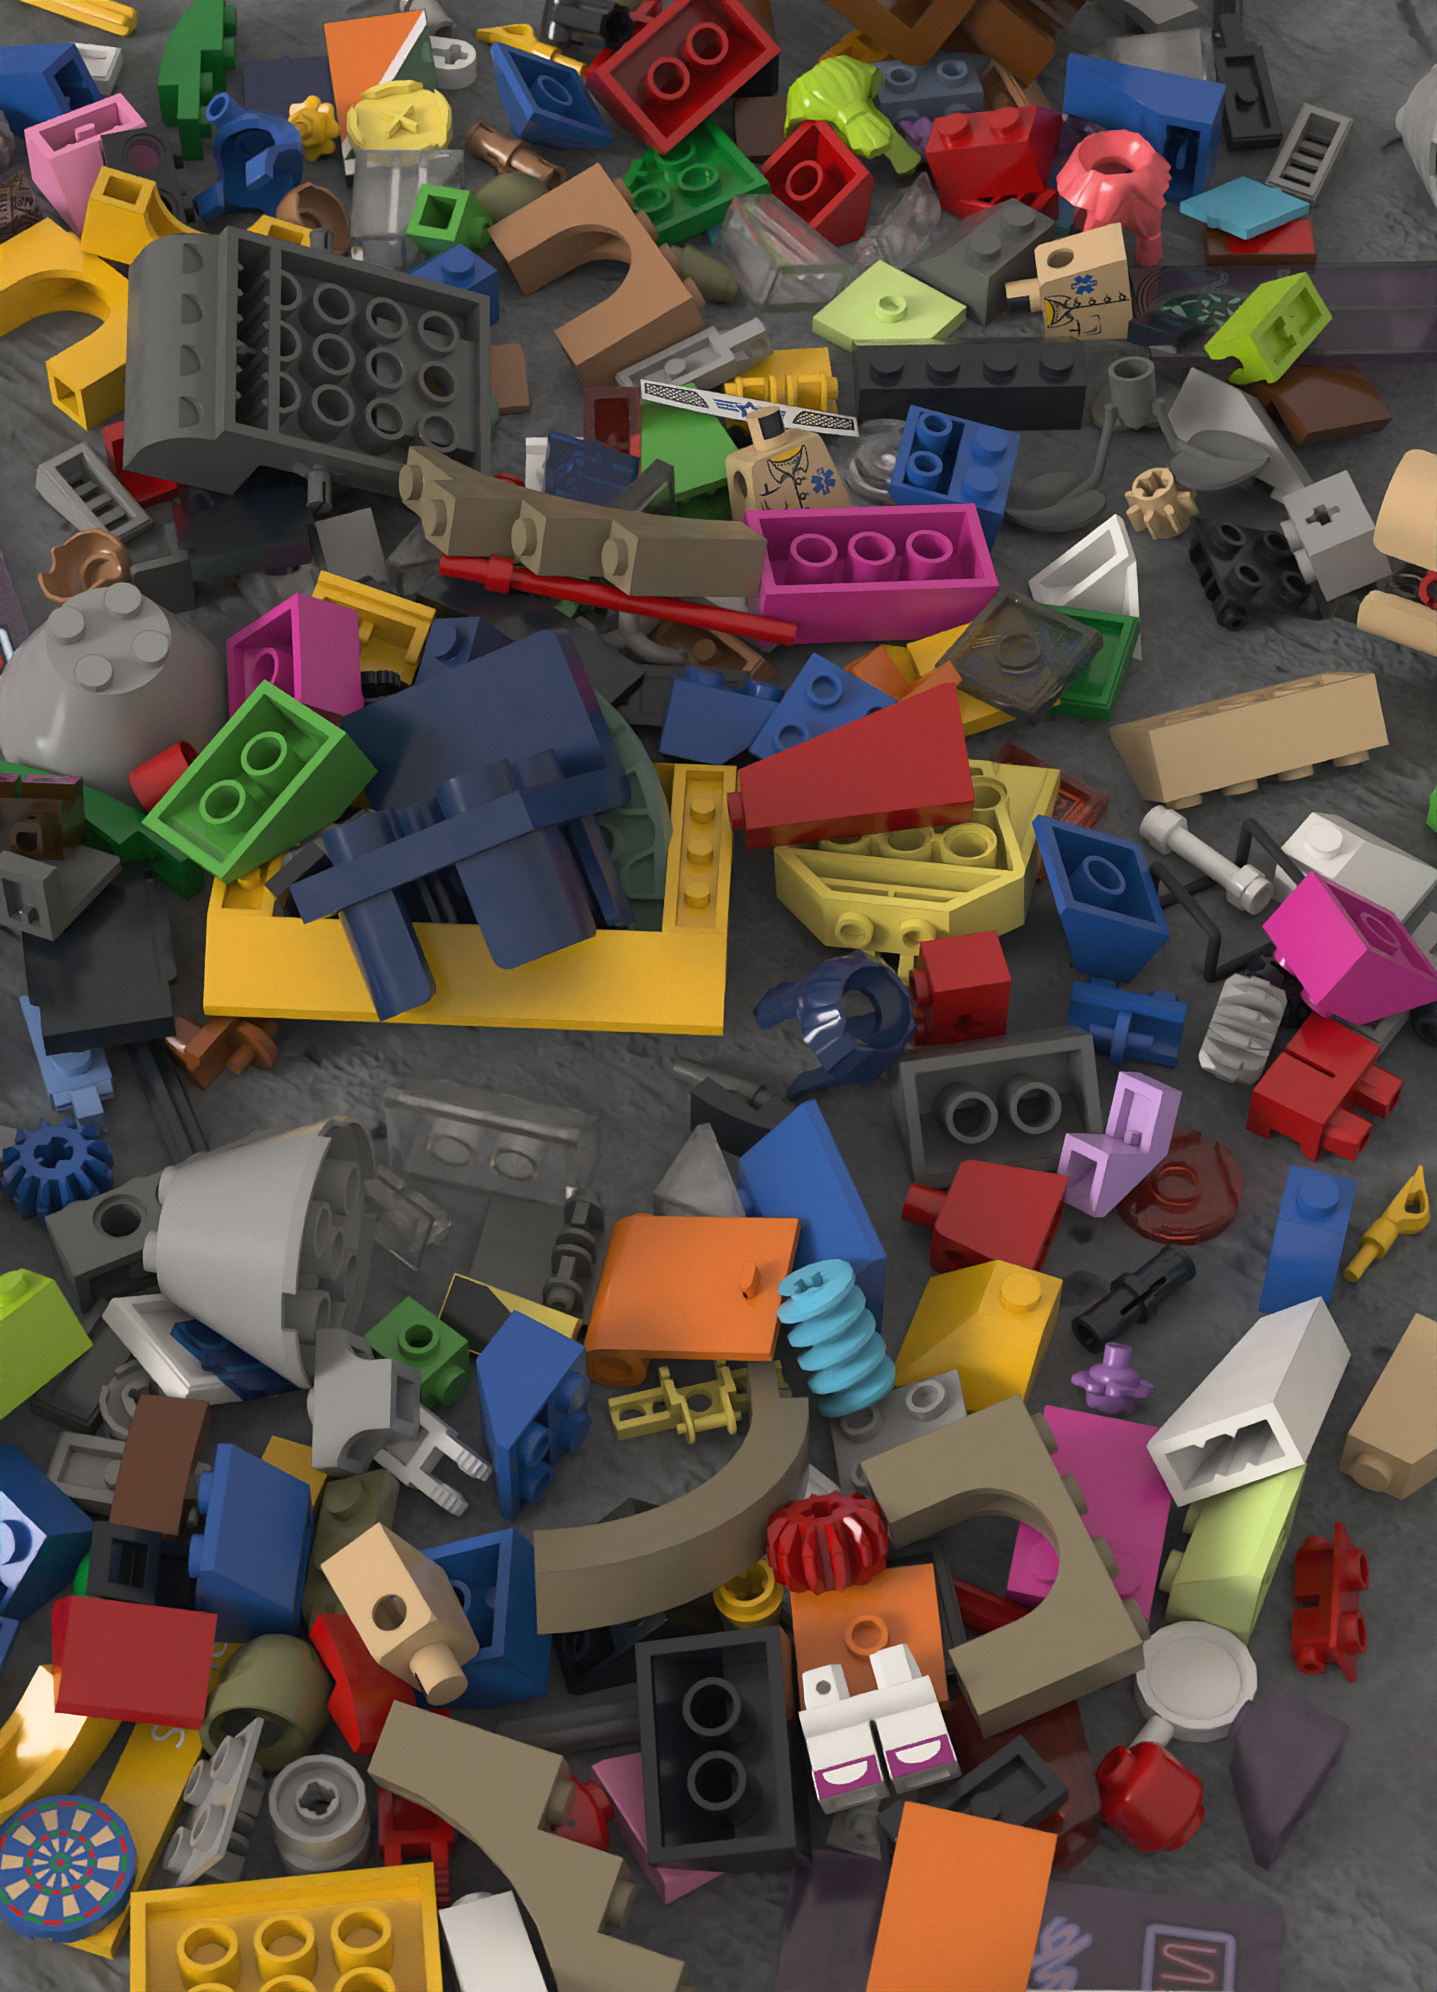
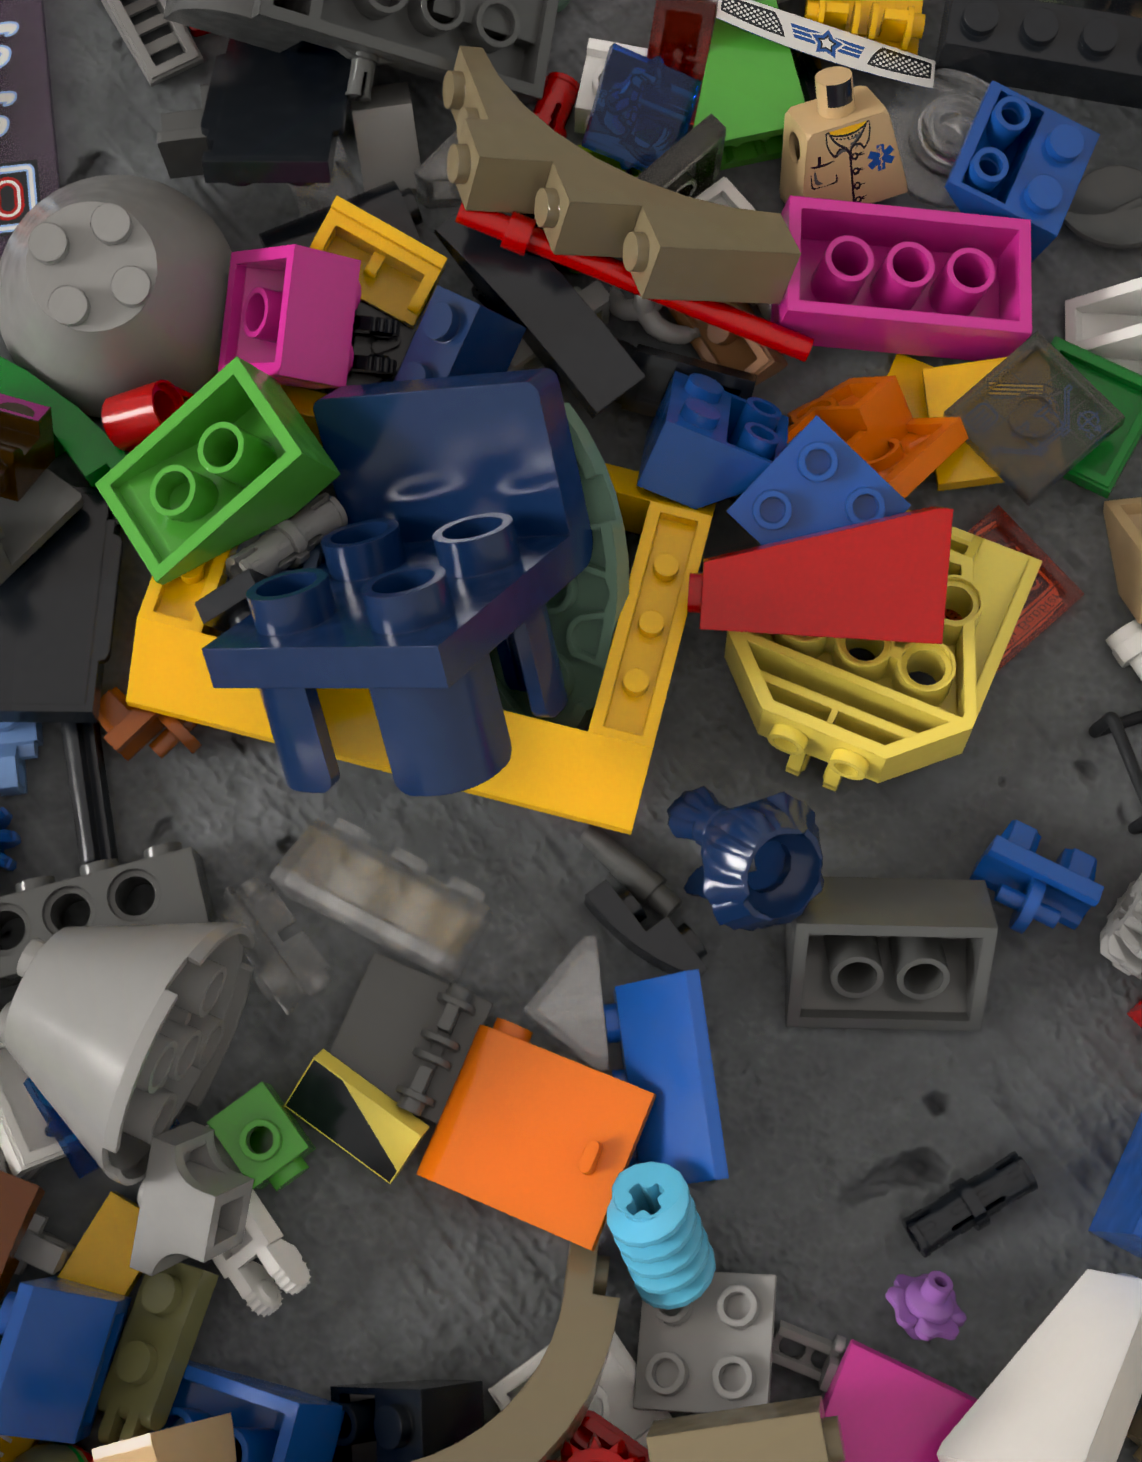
camera: 10 degrees right, 25 degrees up
medium nougat hair [38,528,133,607] -> none
blue slope [476,1310,592,1523] -> none
light yellow piece [608,1360,789,1444] -> none
yellow slope [892,1260,1063,1415] -> none
red torso [901,1159,1069,1274] -> none
red brick [909,930,1012,1048] -> none
blue slope [1032,814,1170,984] -> none
lavender slope [1057,1071,1182,1217] -> none
clear red tile [1115,1127,1243,1246] -> none

